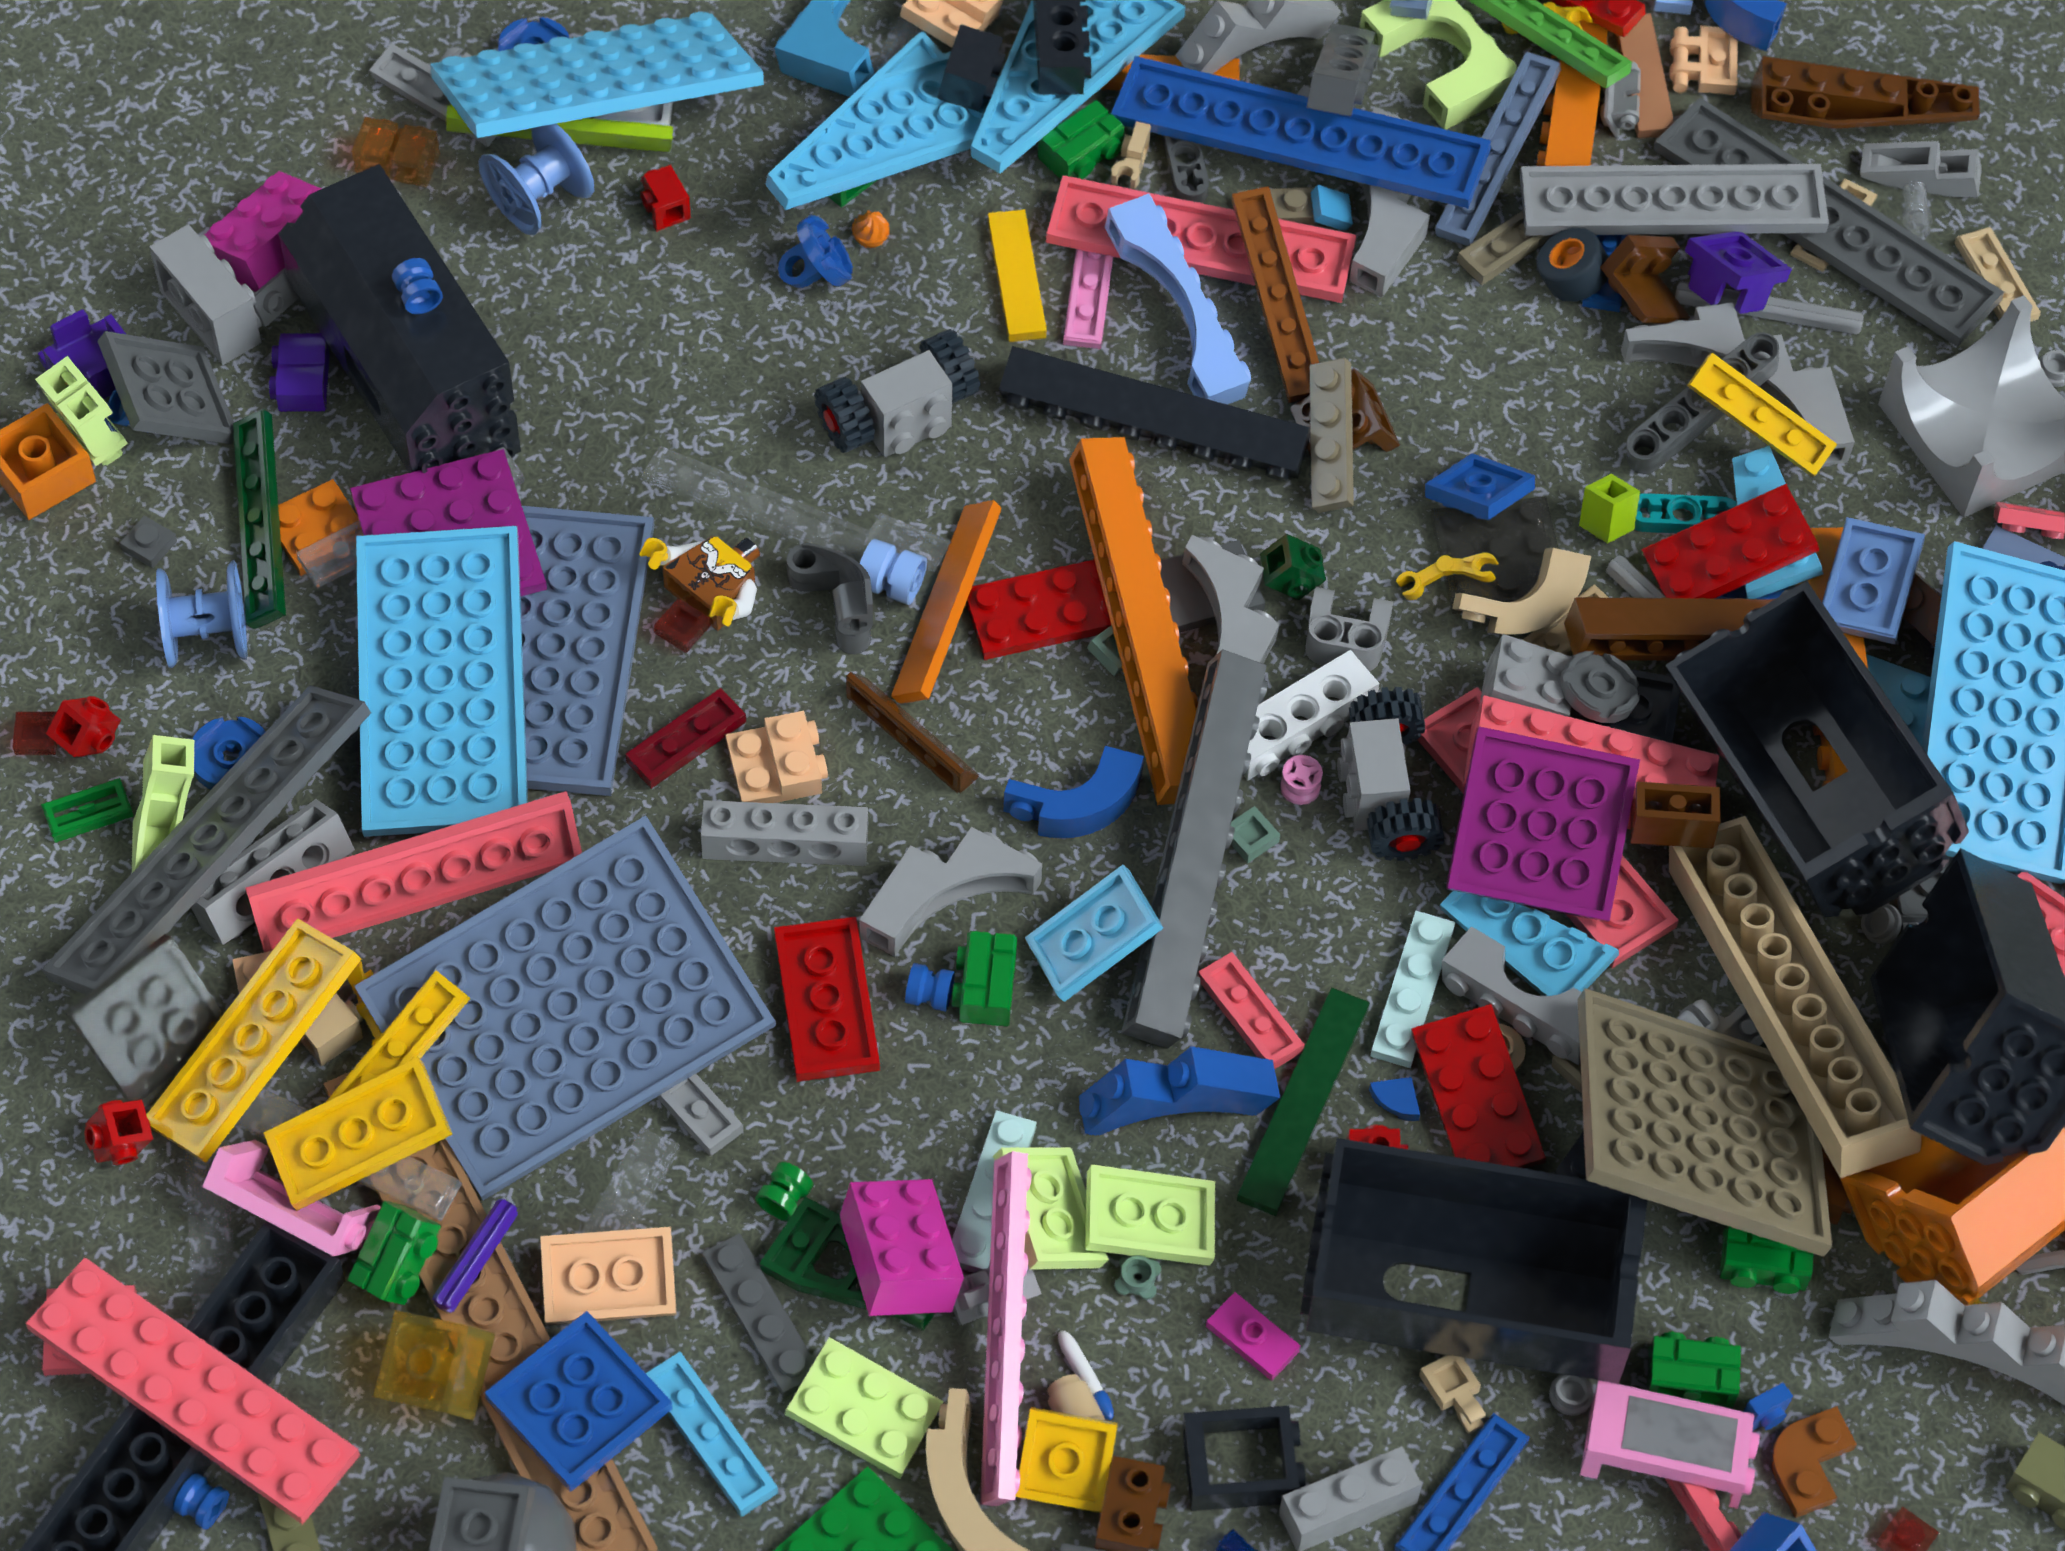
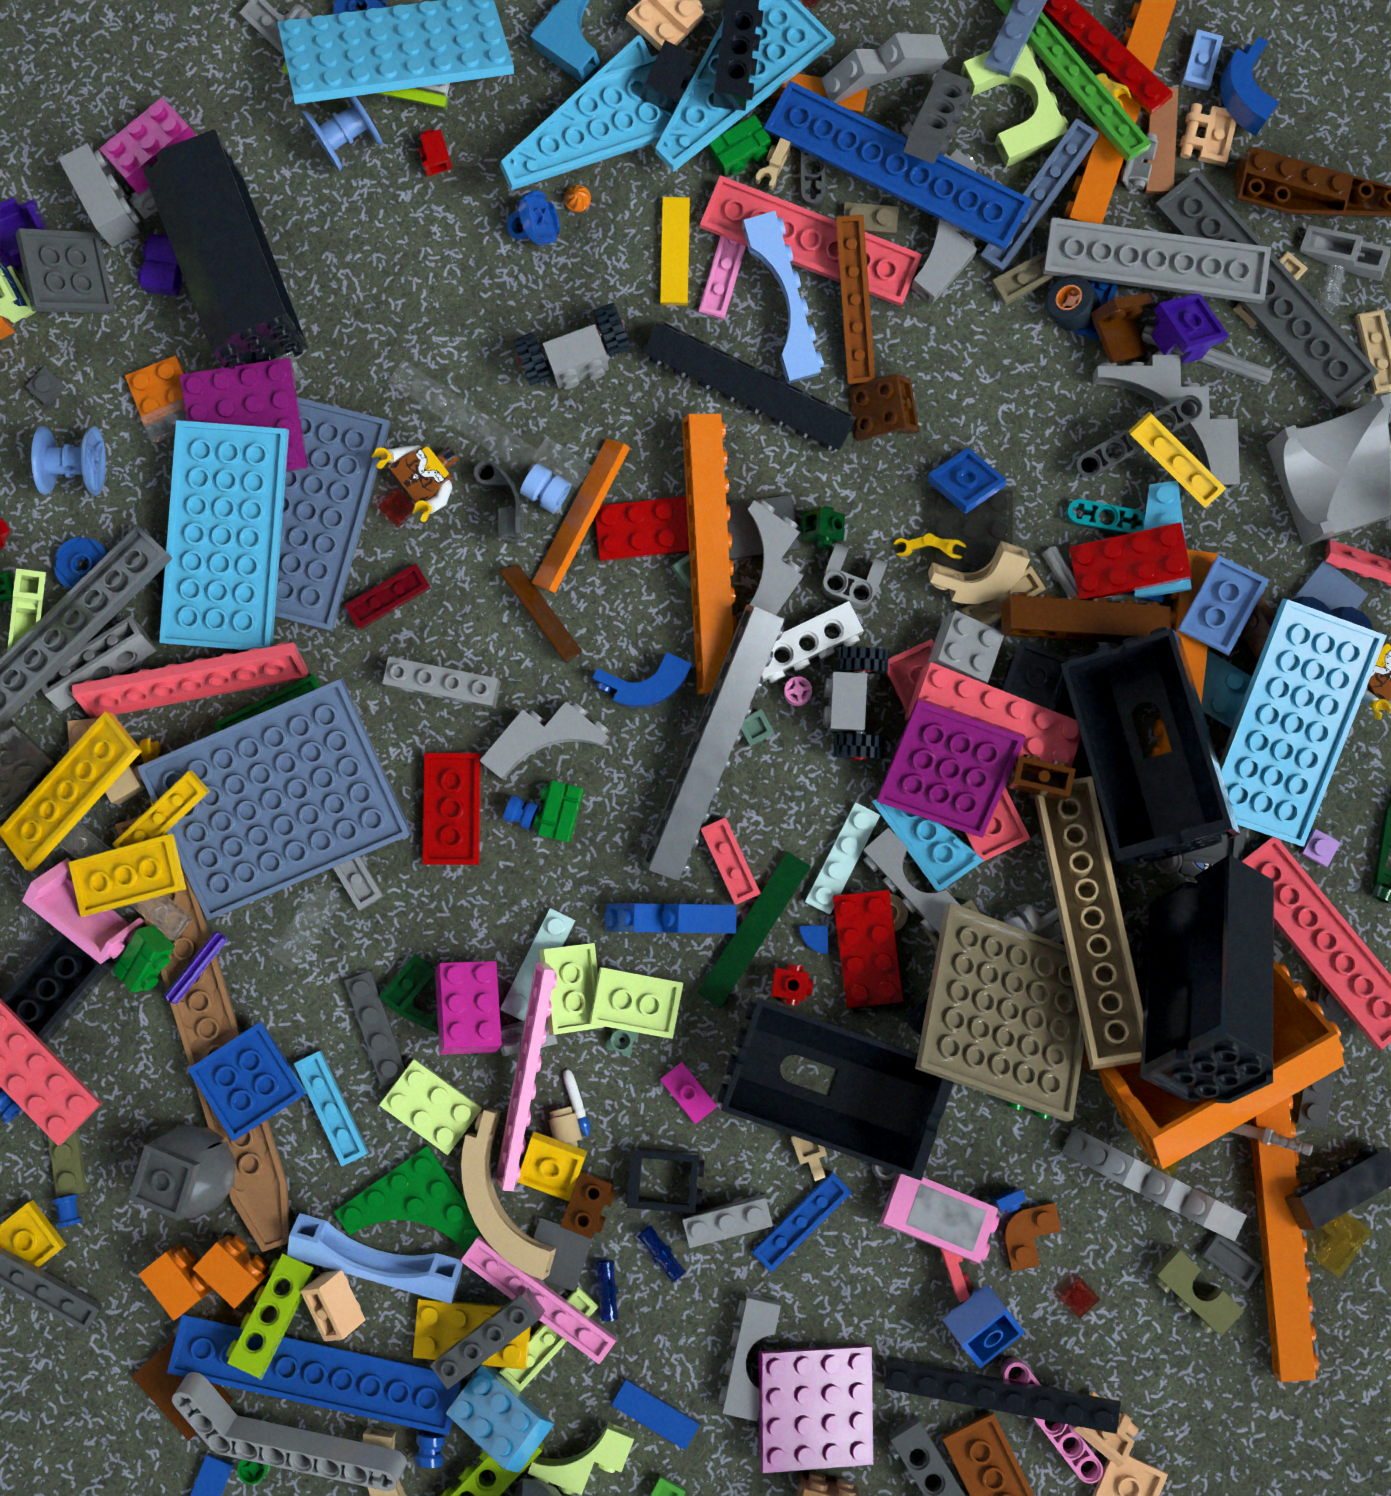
camera: 15 degrees right, 25 degrees up
dark green tile [233,409,286,629] -> none
clear orange piece [352,116,440,188] -> none
clear yellow brick [373,1310,495,1421] -> none
blue wheel [392,258,443,314] -> none
light nougat plate [540,1227,677,1325] -> none
light nougat plate [725,711,828,803] -> none
green wheel [755,1162,814,1222] -> none
medium azure tile [1024,865,1163,1002] -> none
dark tan plate [1310,357,1354,513] -> none
dark azure tile [1311,185,1353,231] -> none
dark grey tile [1560,651,1640,723] -> none
lime brick [1579,474,1640,543] -> none
green brick [1646,1332,1741,1407] -> none

